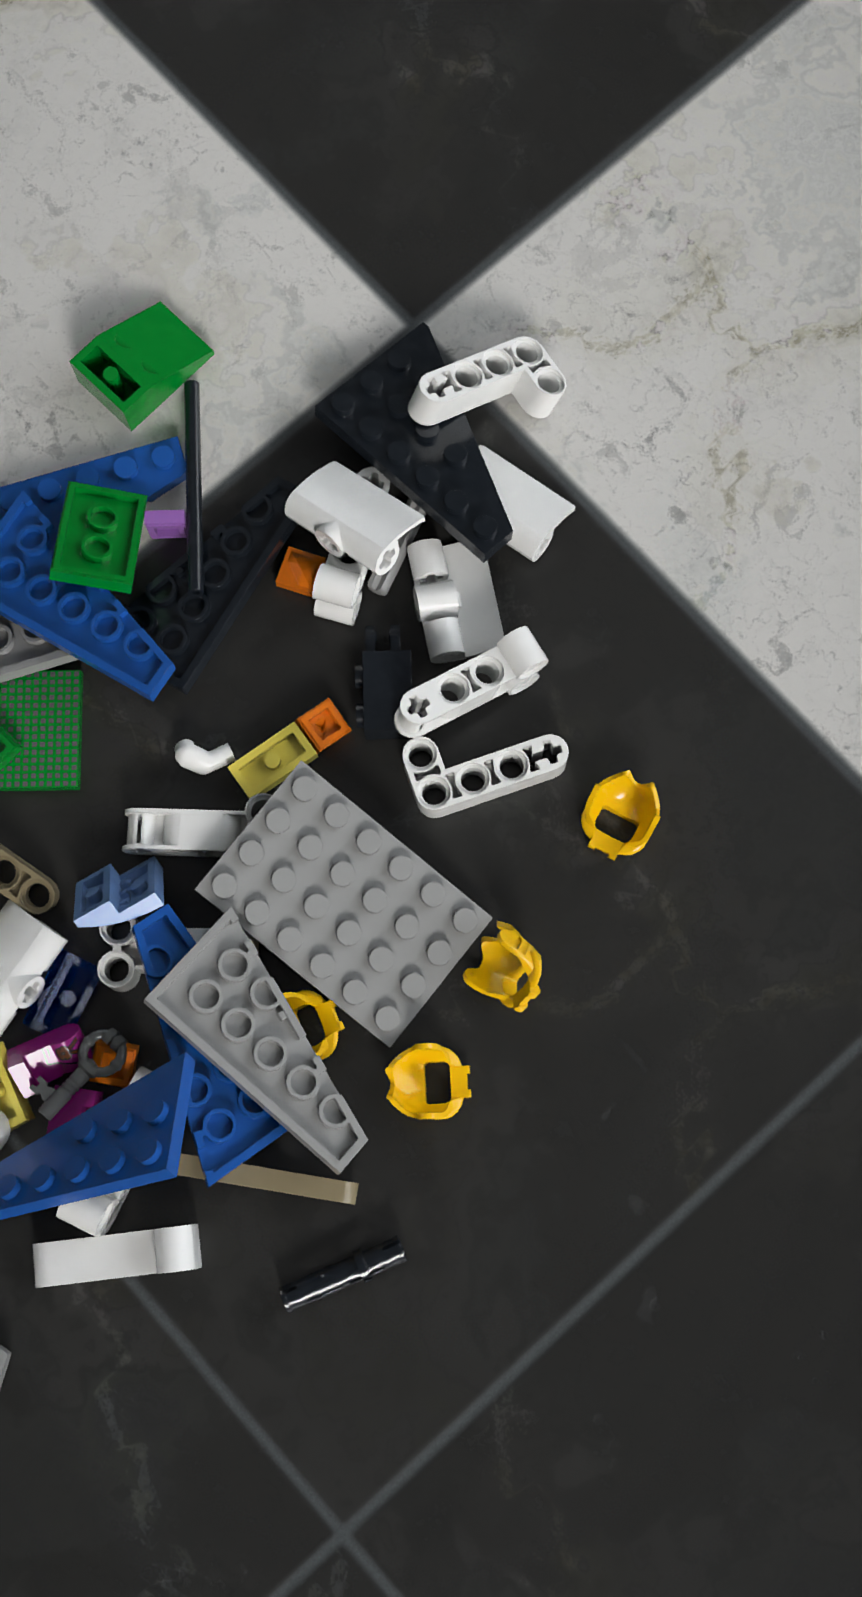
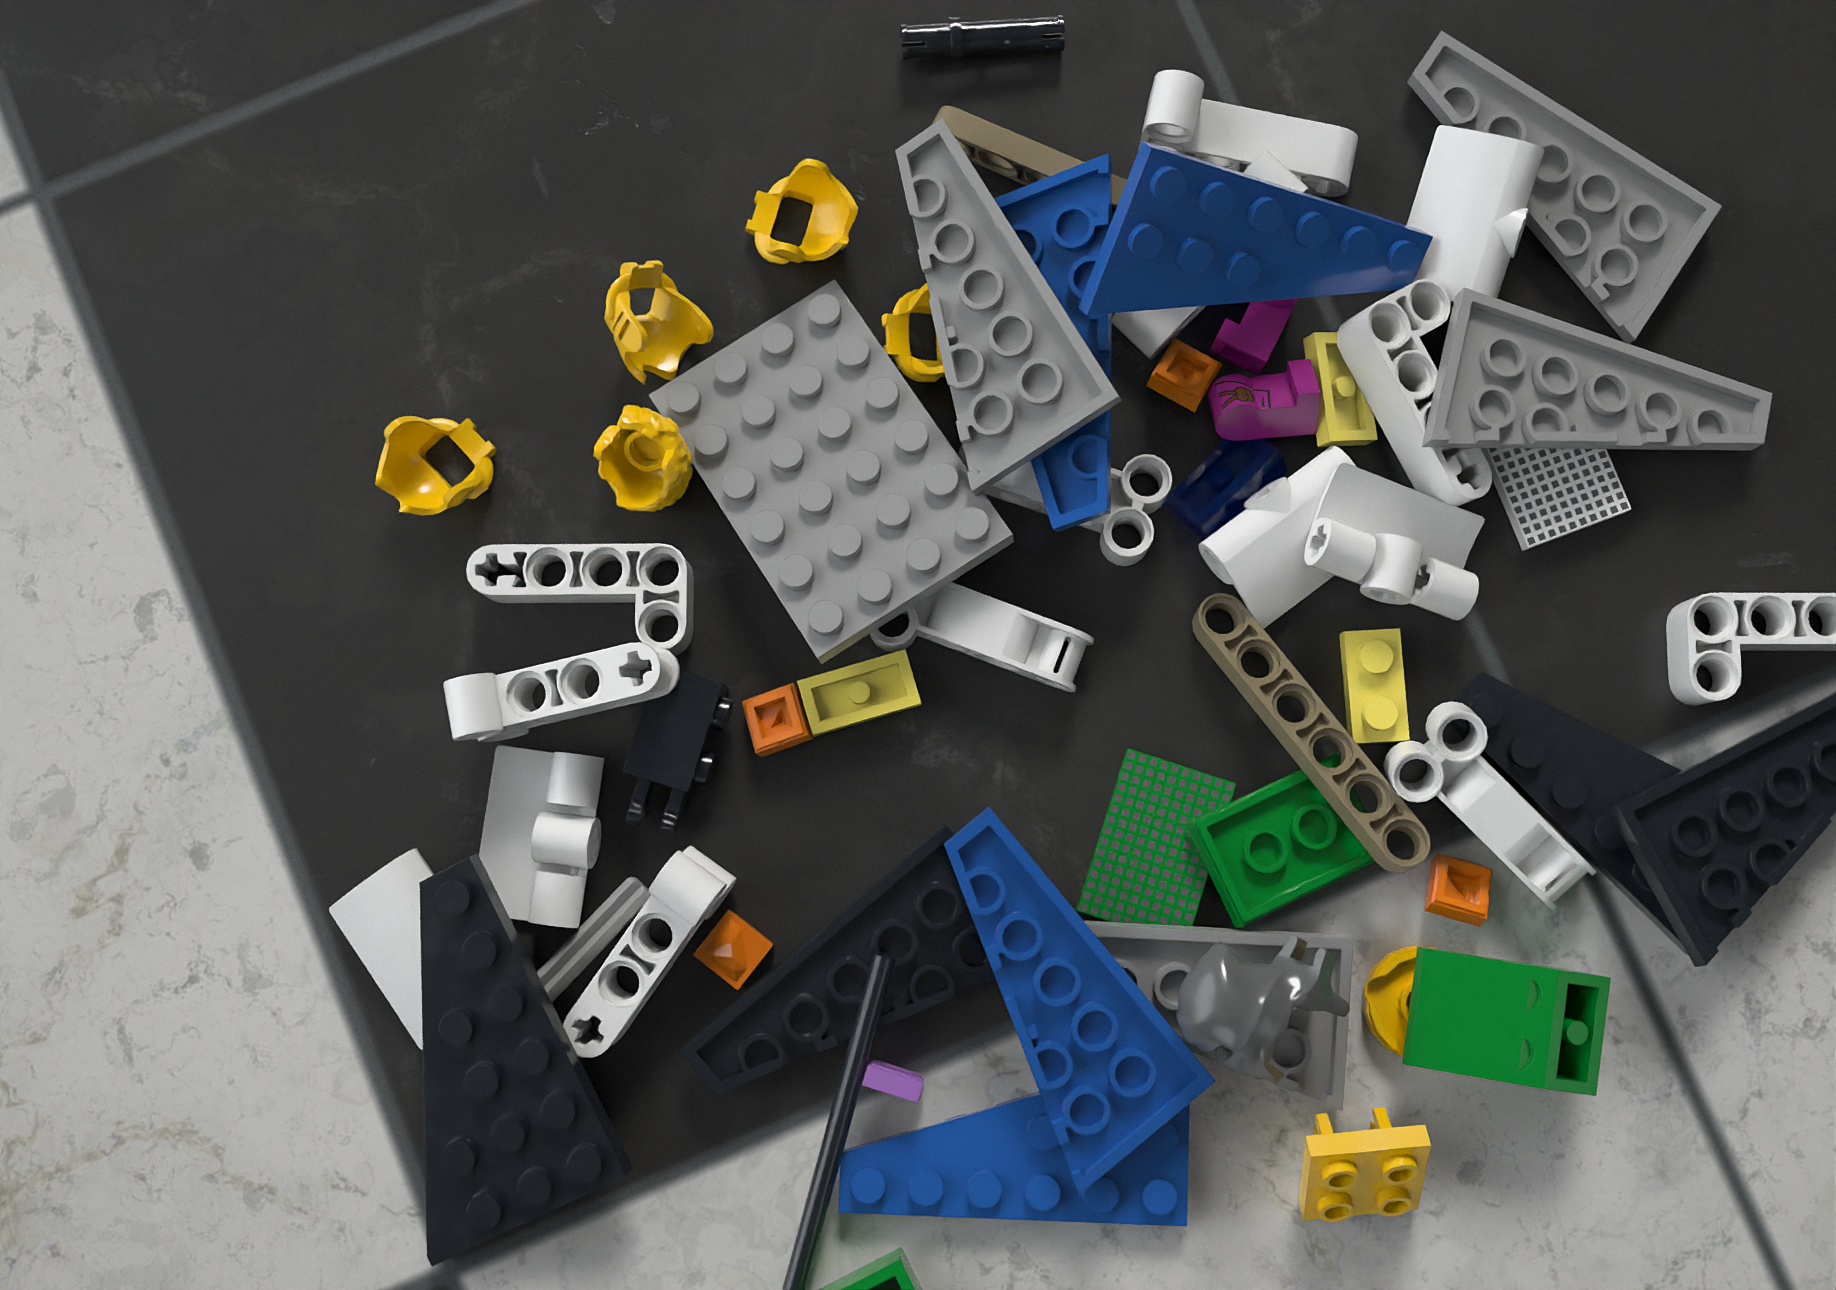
camera: 160 degrees left, 5 degrees up
dark grey piece [29,1027,128,1121] -> none
green tile [49,481,148,594] -> none
medium blue slope [73,856,164,927] -> none
white arm [174,739,236,775] -> none
white panel [284,461,425,575] -> none
white beam [408,336,567,426] -> none
none -> yellow hair [593,405,693,512]

